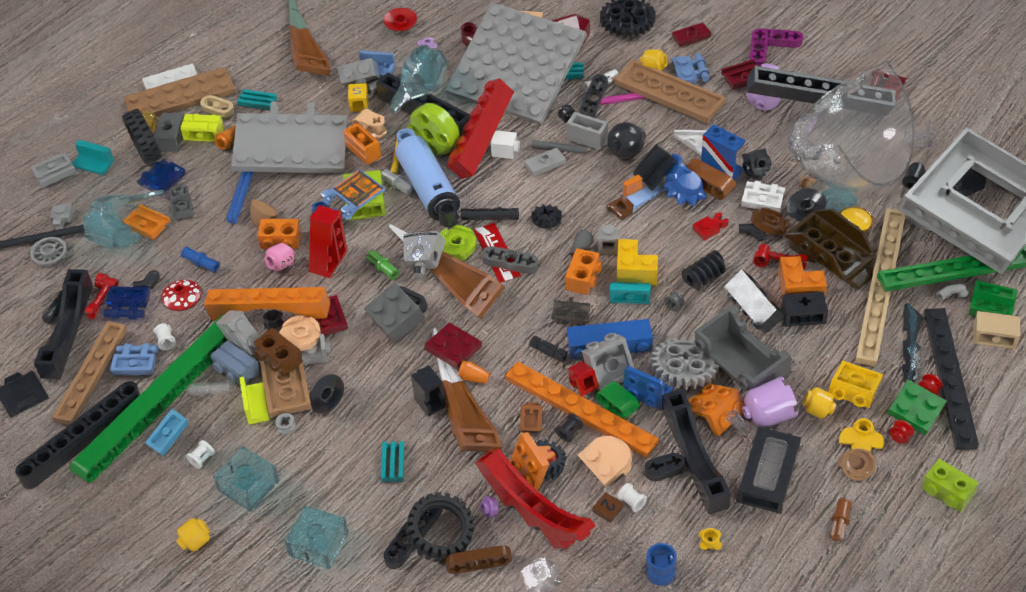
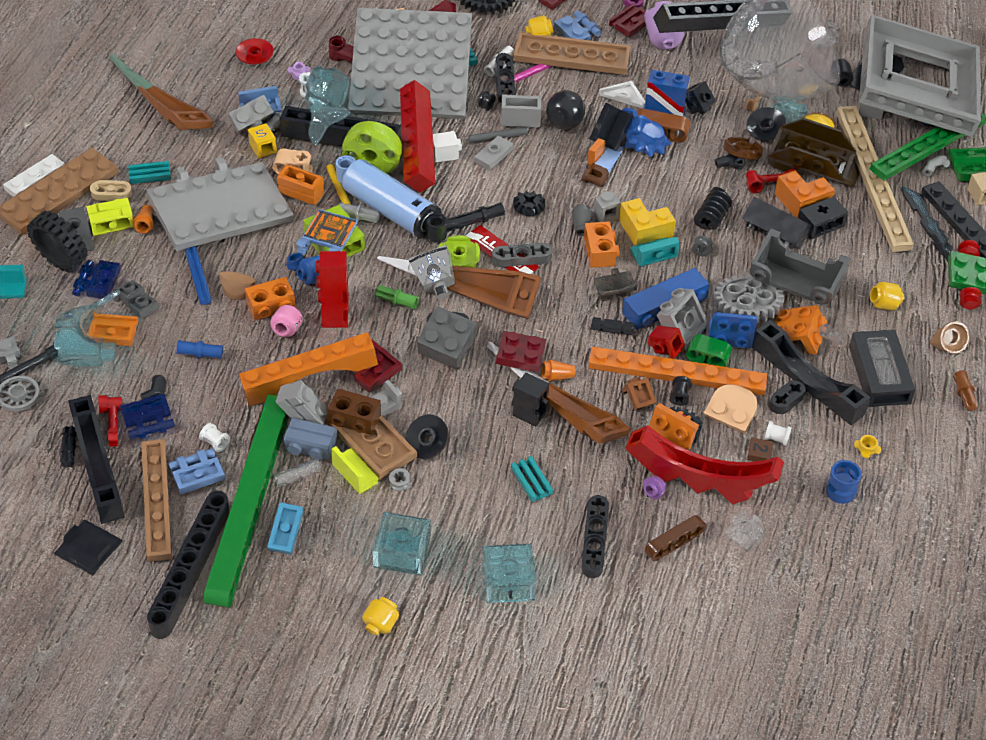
camera: 30 degrees left, 0 degrees up
red dish [161,279,201,311] -> none
white bush [186,440,215,469] -> none
black plate [263,310,284,329] -> none
light nougat tile [279,315,321,351] -> none
black tyre [406,492,475,562] -> none
red plate [692,212,729,241] -> none
white plate [741,181,785,212] -> none
lavender cylinder [742,377,798,428] -> none
yellow plate [828,361,884,408] -> none
yellow plate [839,418,884,451] -> none

